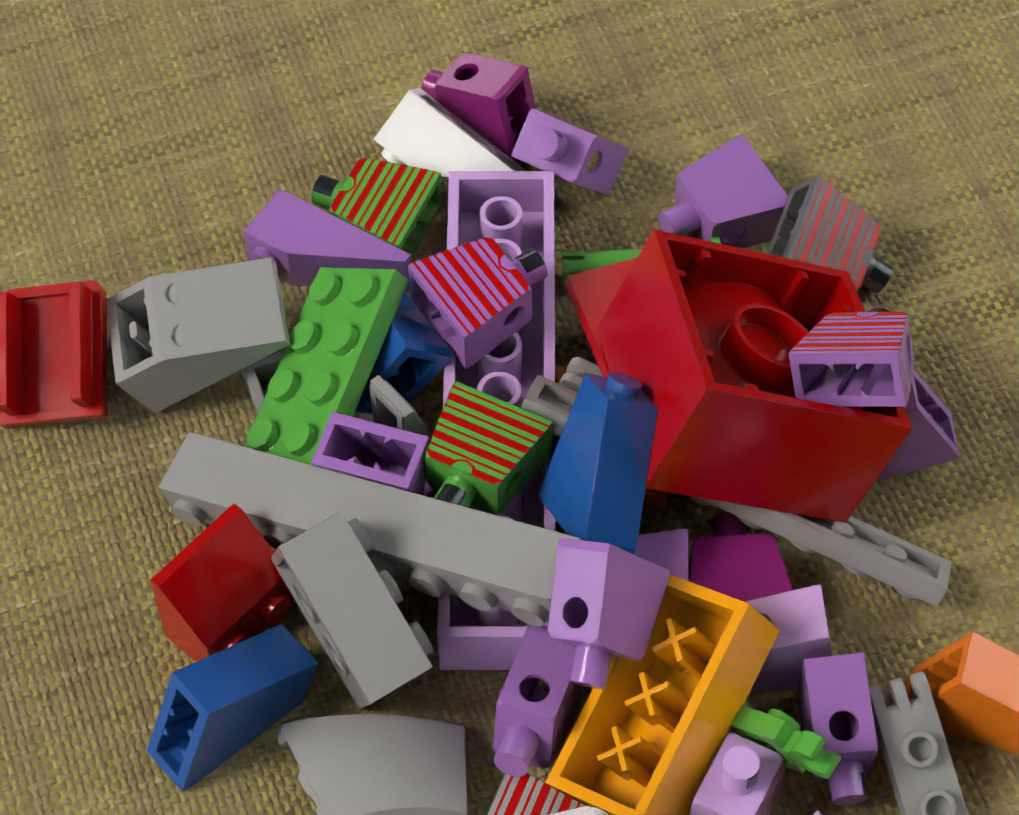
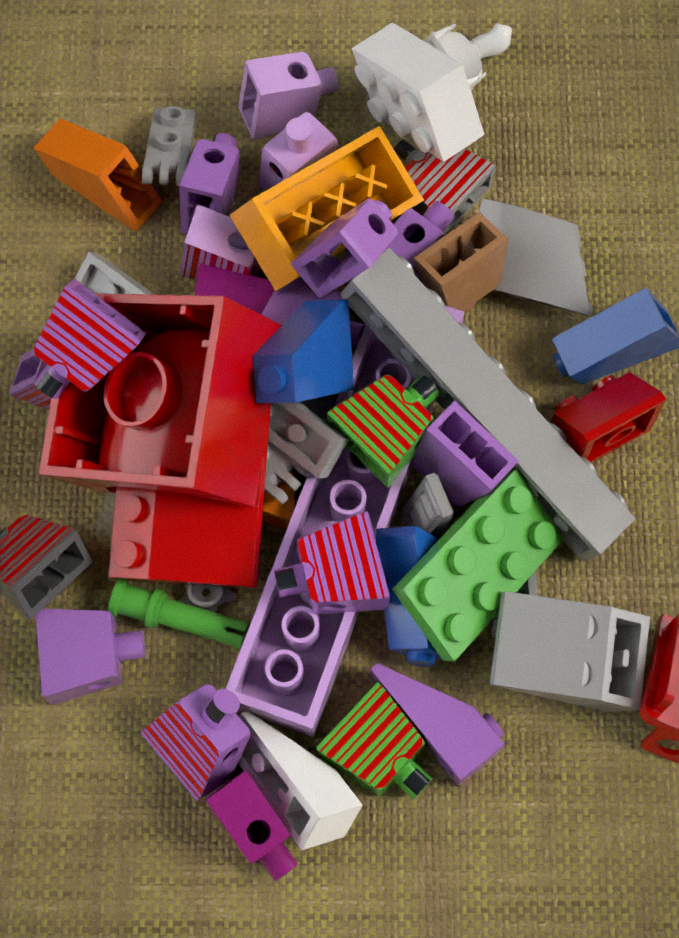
camera: 160 degrees left, 15 degrees up
light grey slope [271,511,434,709] -> none
bright green plate [730,705,841,779] -> none
none -> medium nougat torso [414,212,508,313]

